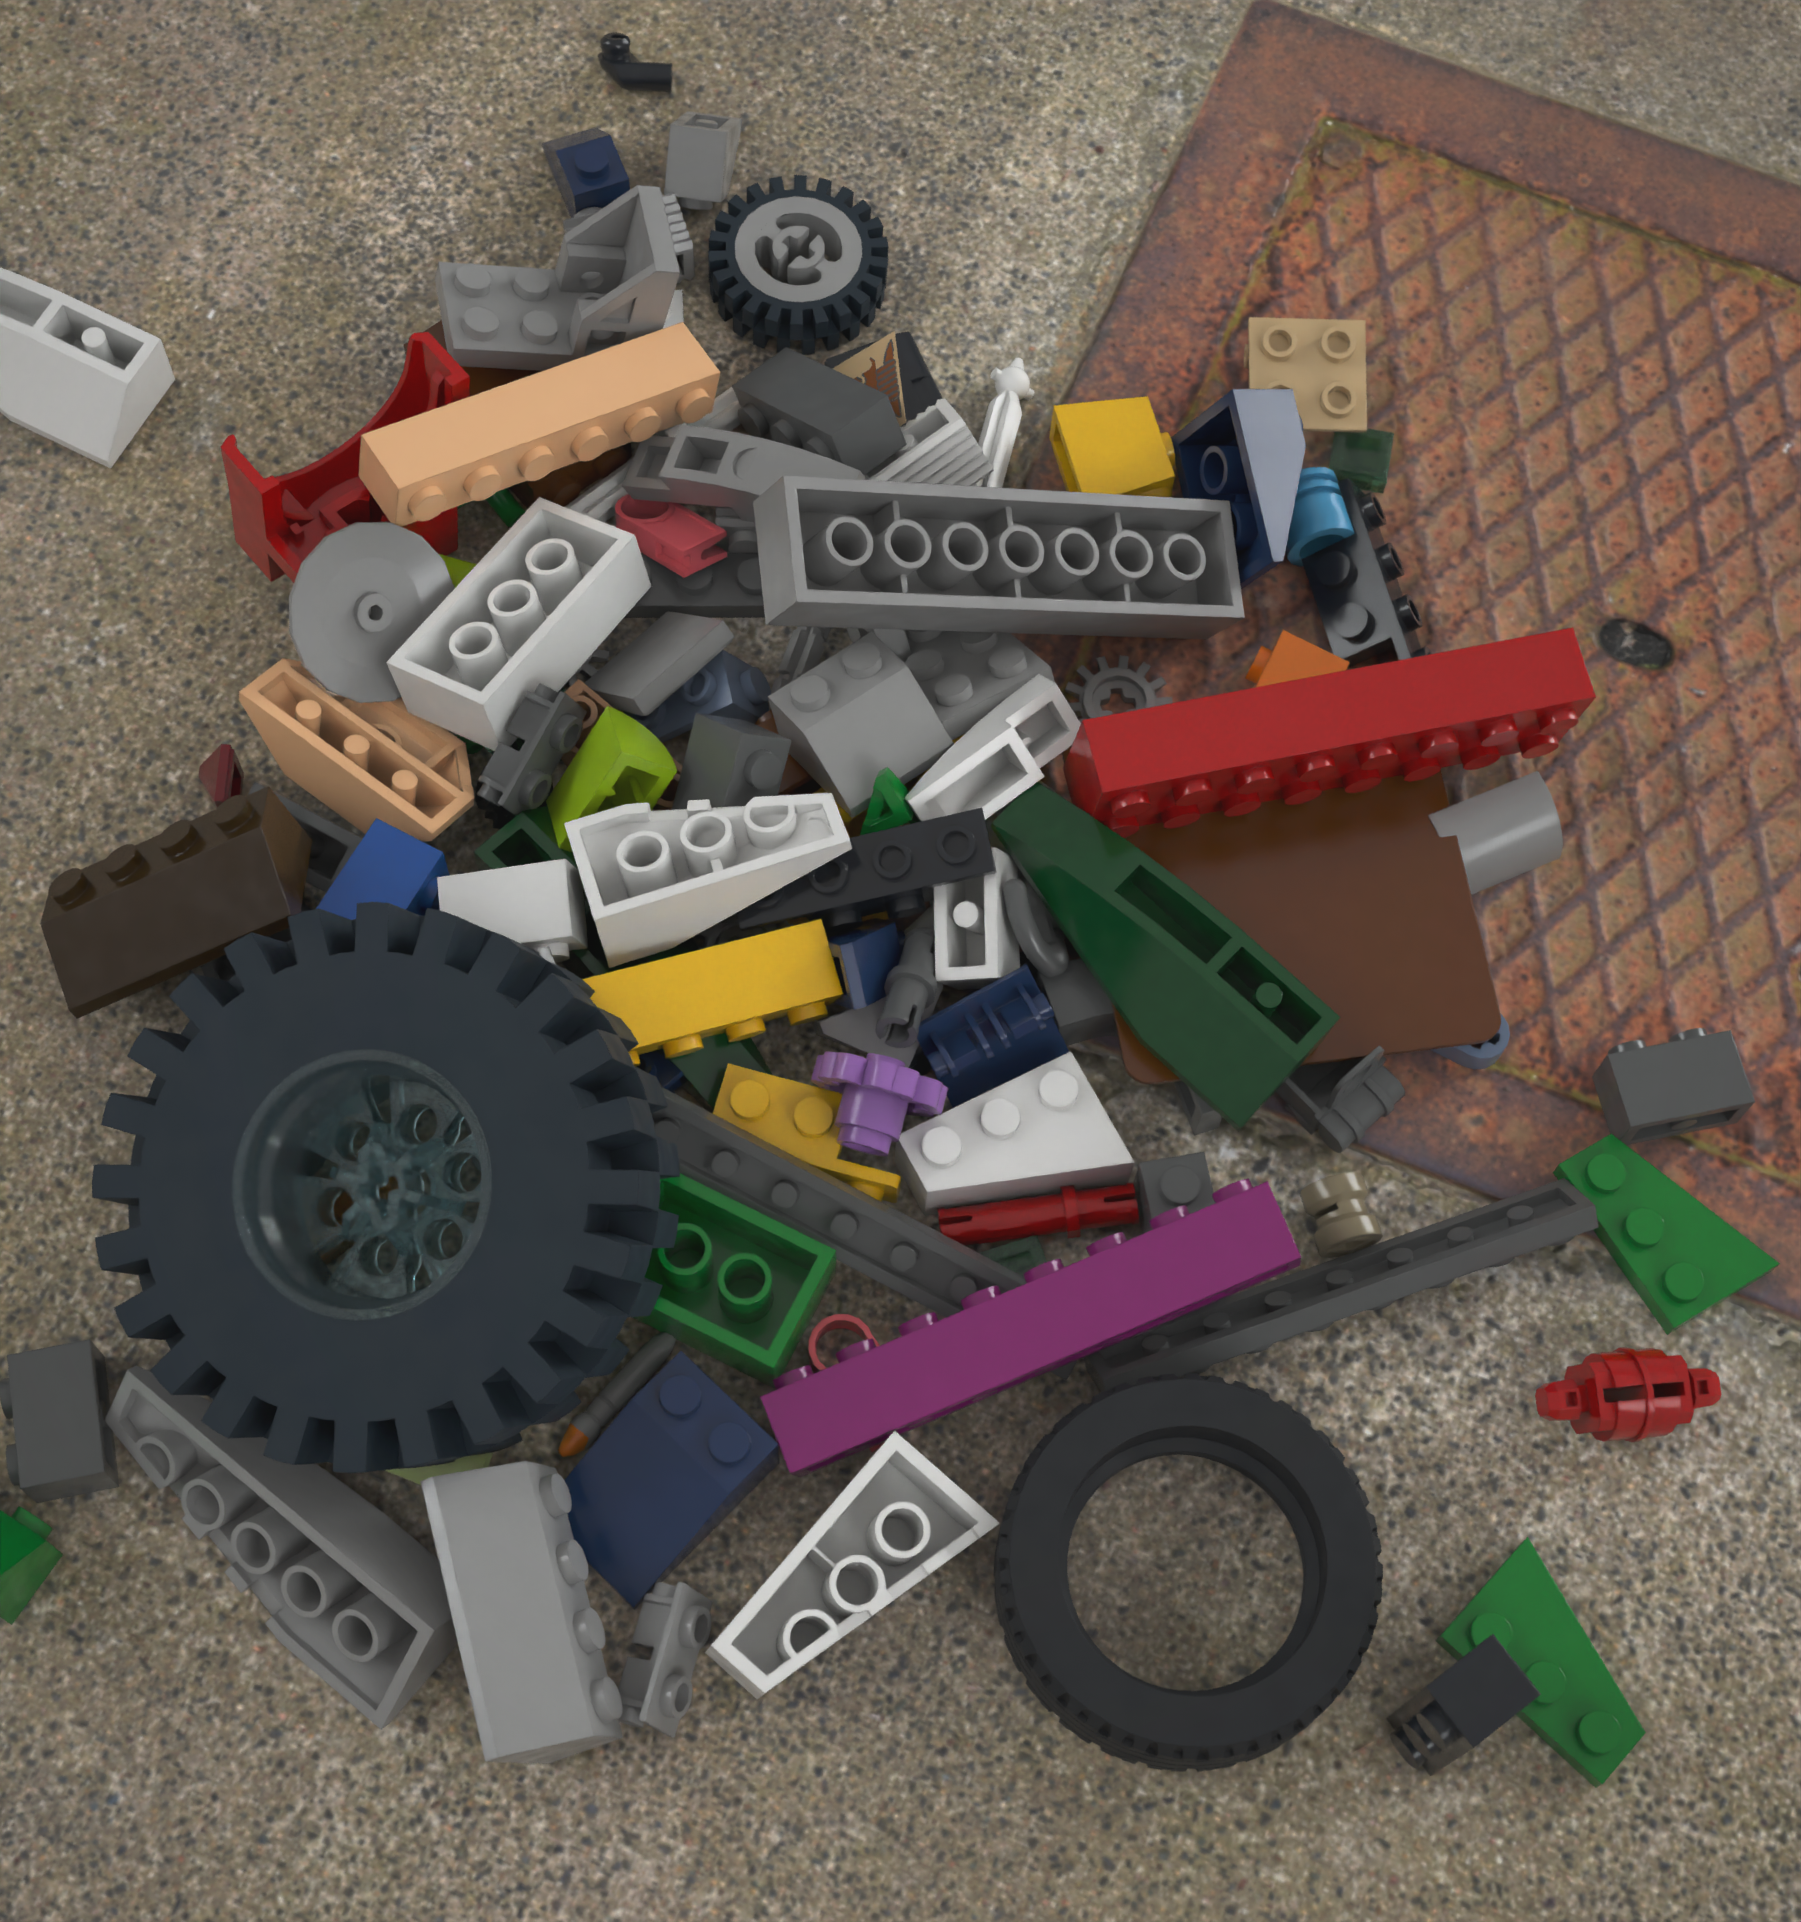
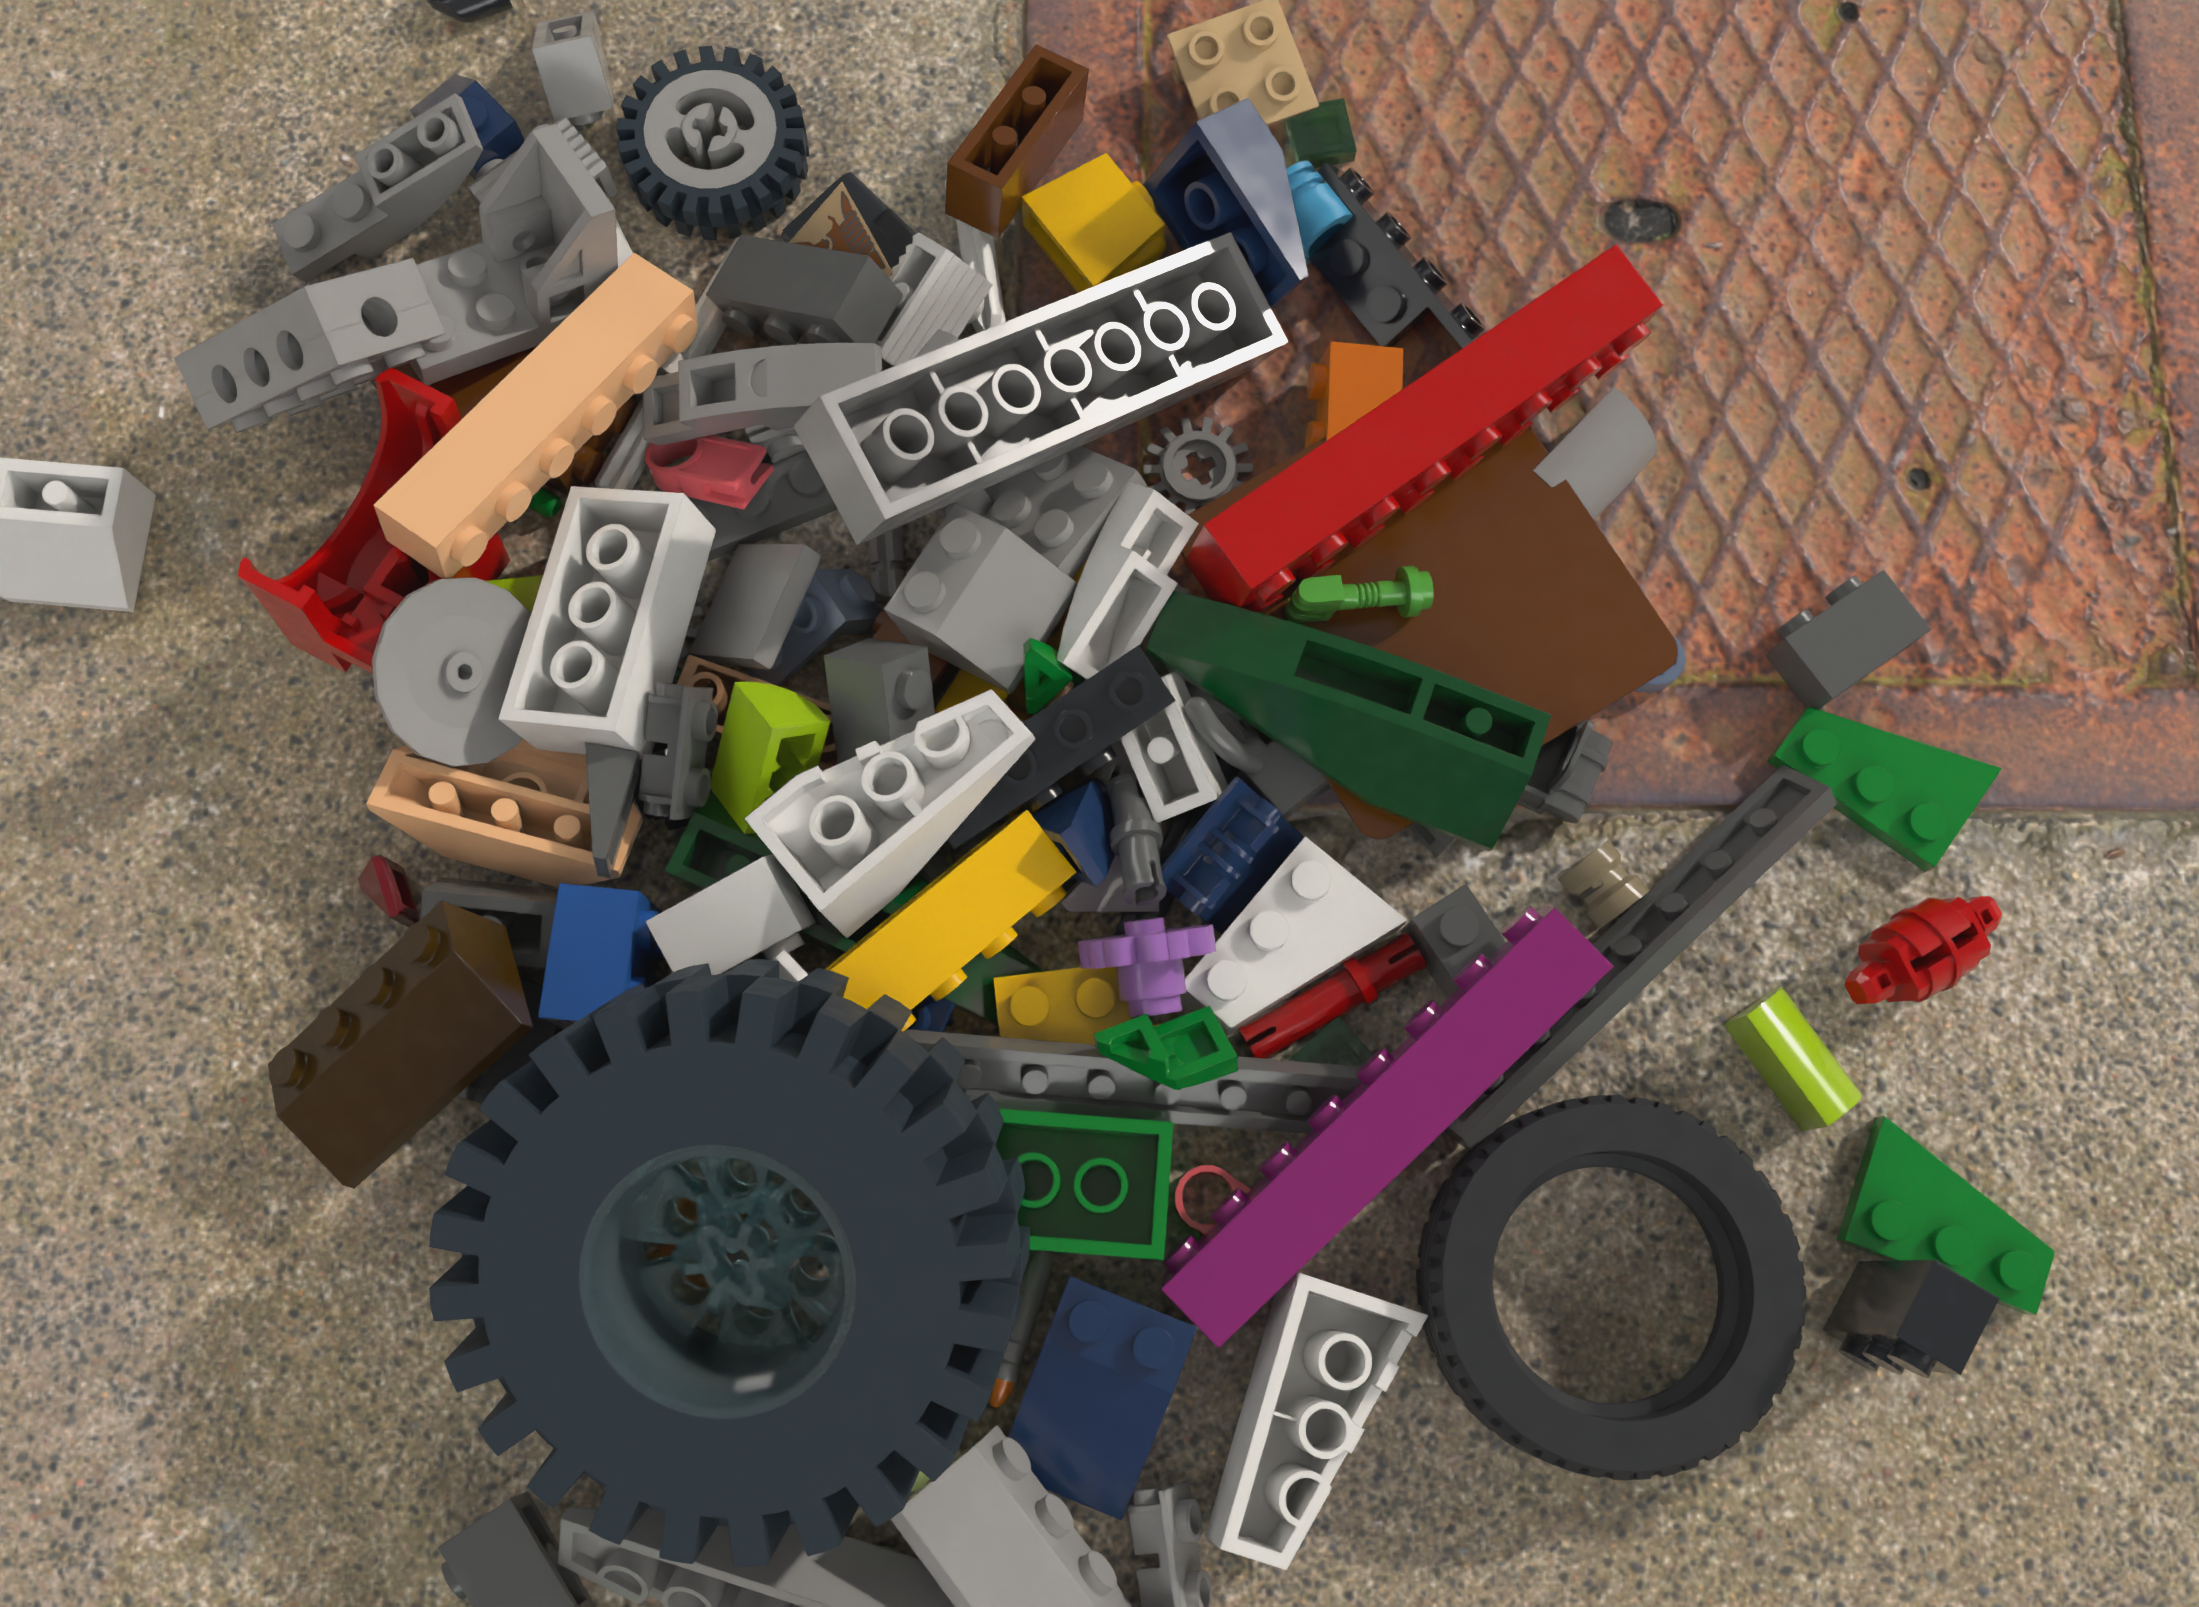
camera: 20 degrees left, 10 degrees up
none -> light grey brick [174,258,446,433]
none -> light grey slope [272,93,483,283]
none -> dark grey piece [585,742,642,878]
none -> reddish brown brick [945,44,1089,239]
none -> green slope [1094,1005,1238,1090]
none -> bright green hinge [1283,565,1434,623]
none -> lime brick [1723,986,1862,1132]

